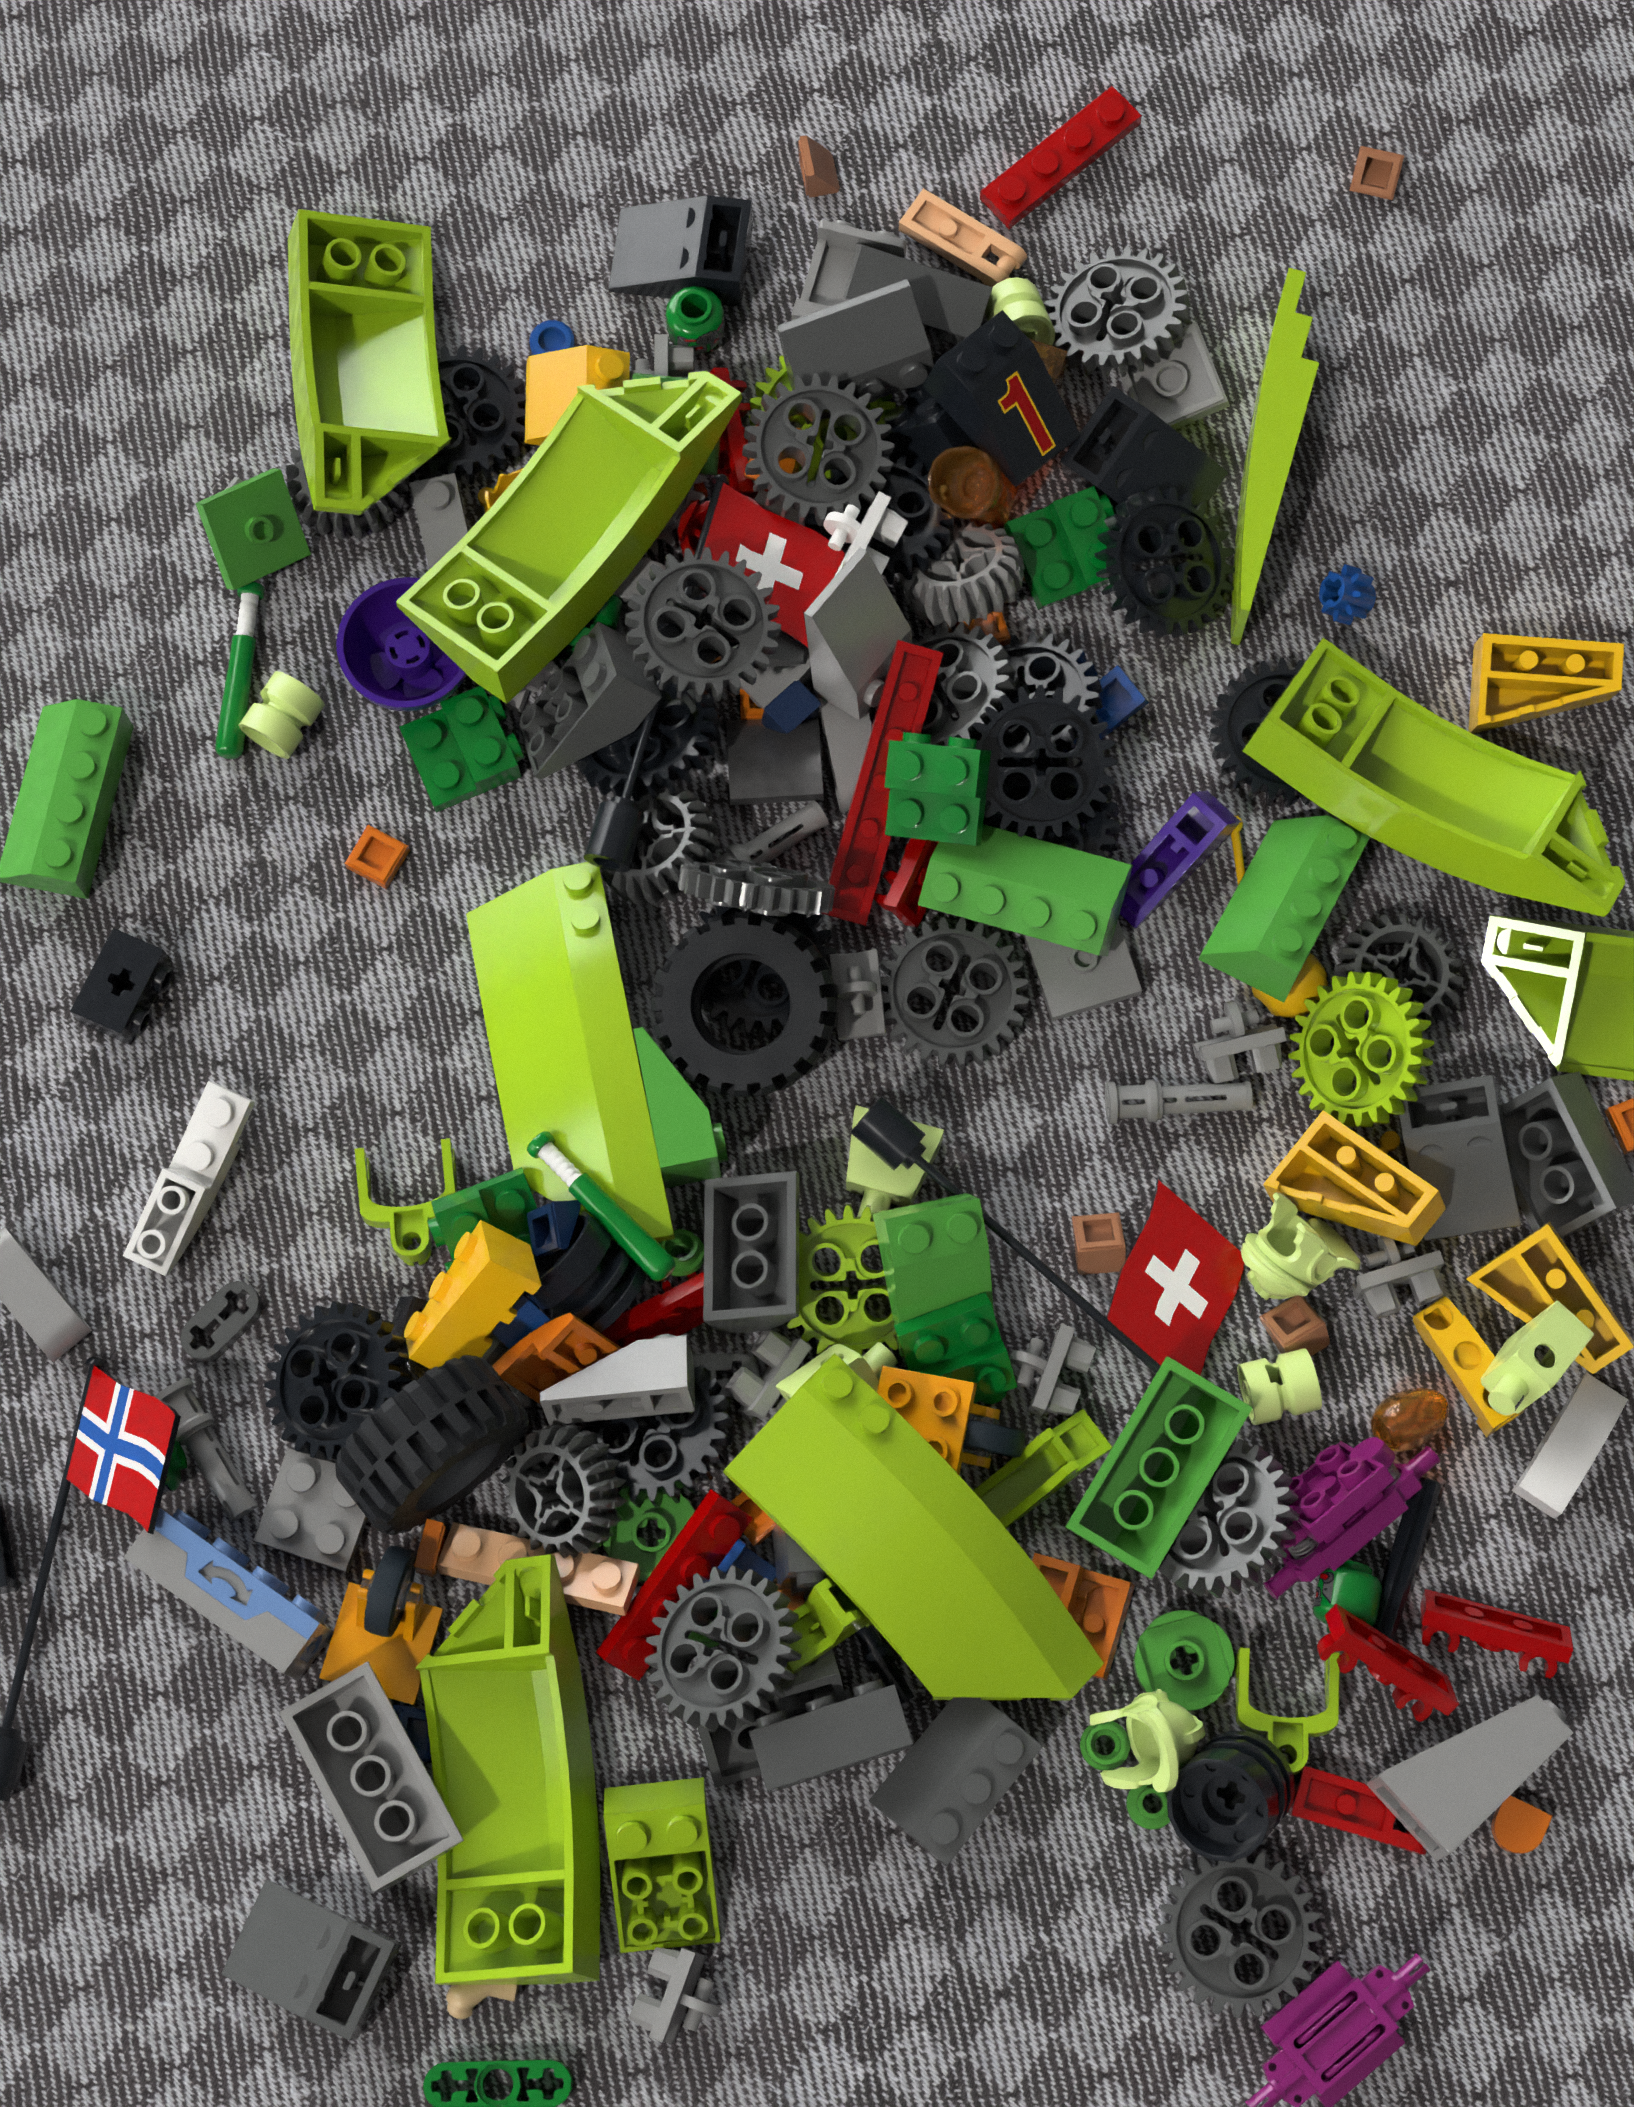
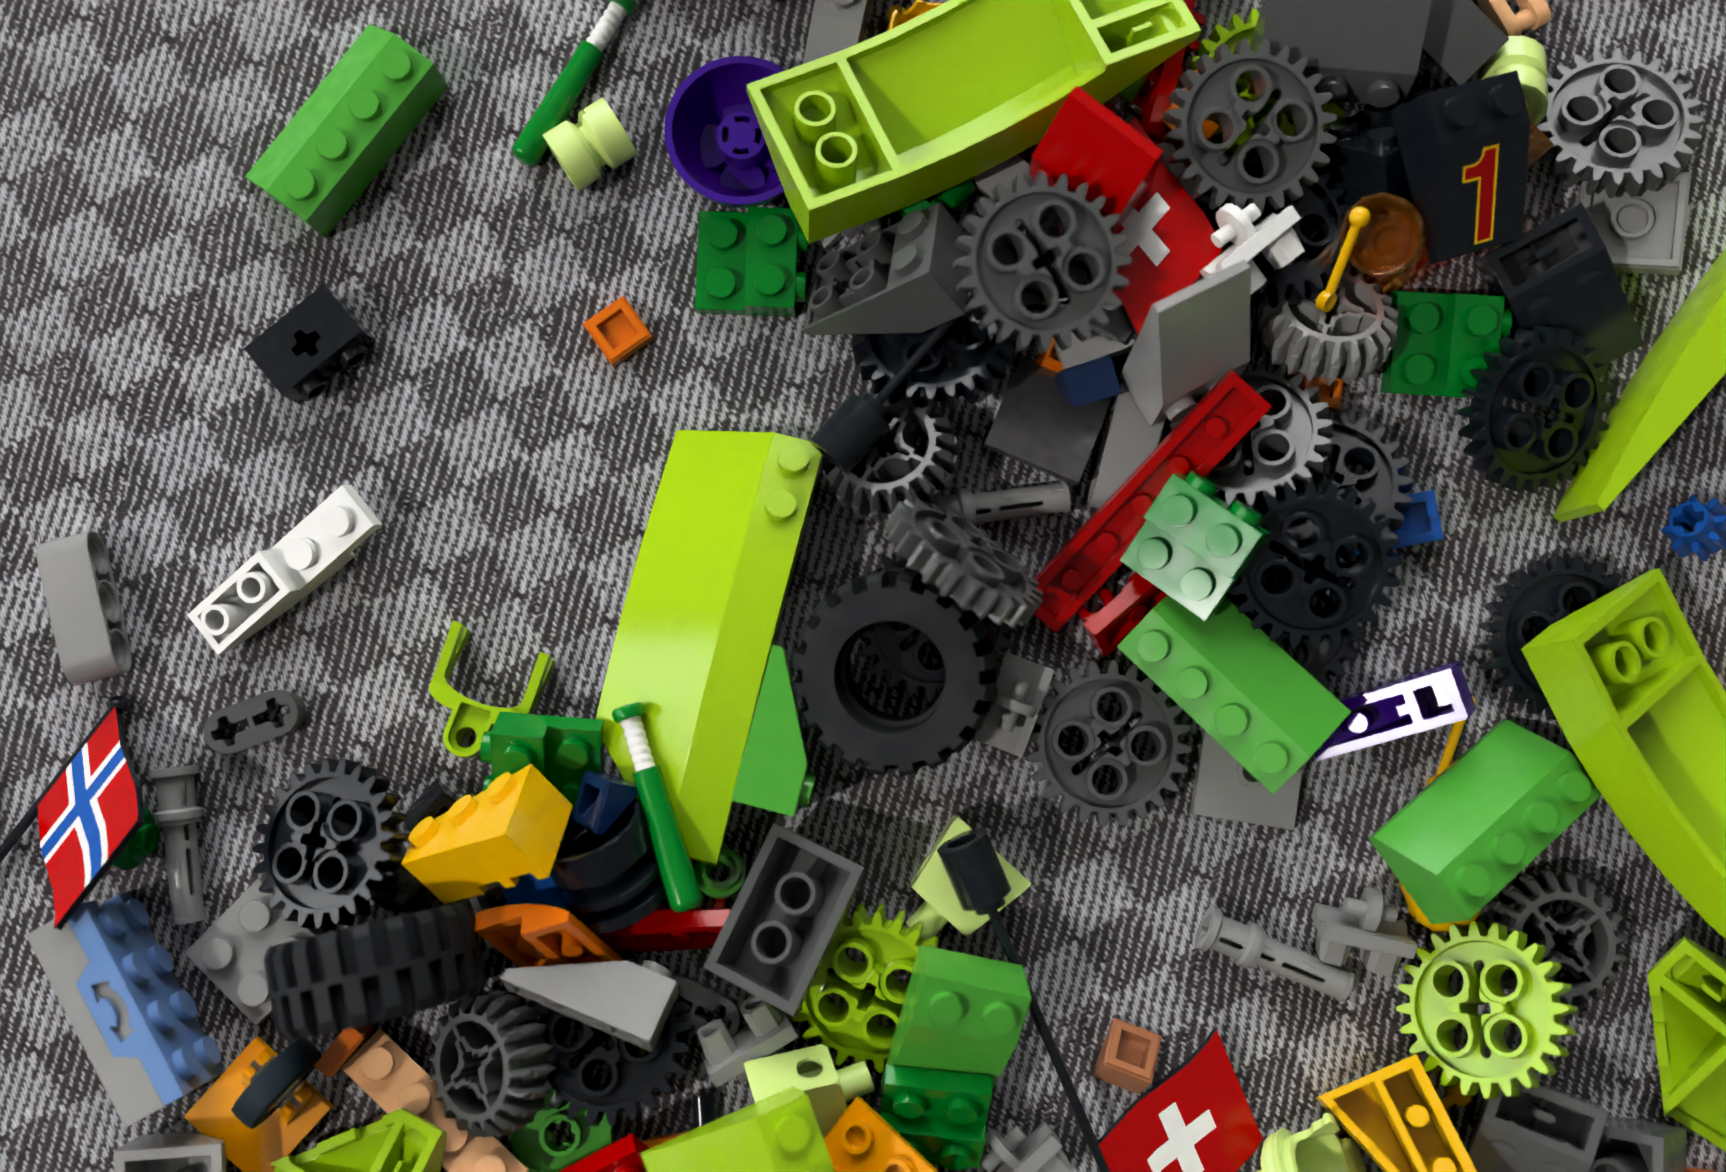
camera: 20 degrees right, 10 degrees up
none -> red slope [1029,85,1164,235]
none -> yellow hinge [1315,206,1371,313]

